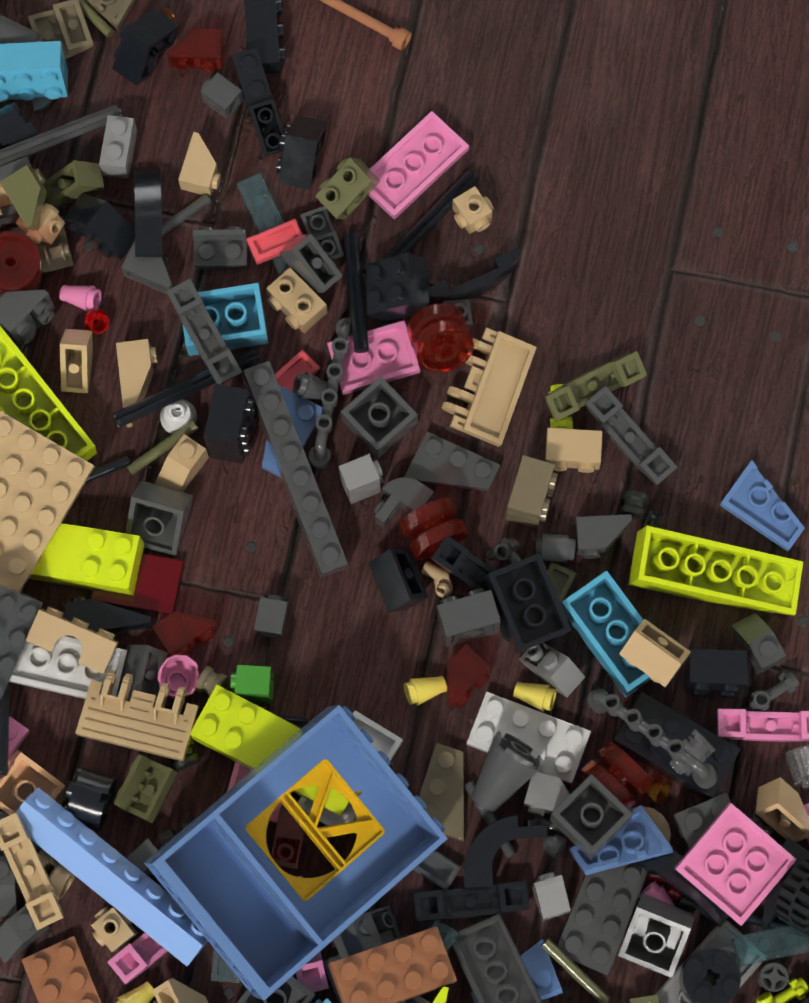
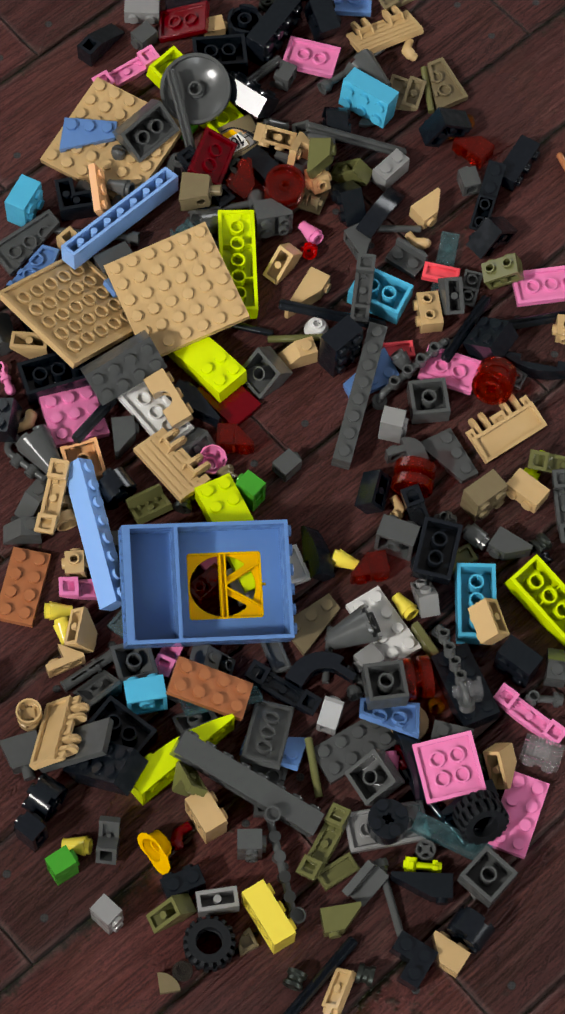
camera: 30 degrees right, 10 degrees down
none -> dark grey slope [111,415,139,460]
none -> black slope [301,525,335,582]
none -> tan arm [404,231,431,249]
none -> olive tile [410,621,439,659]

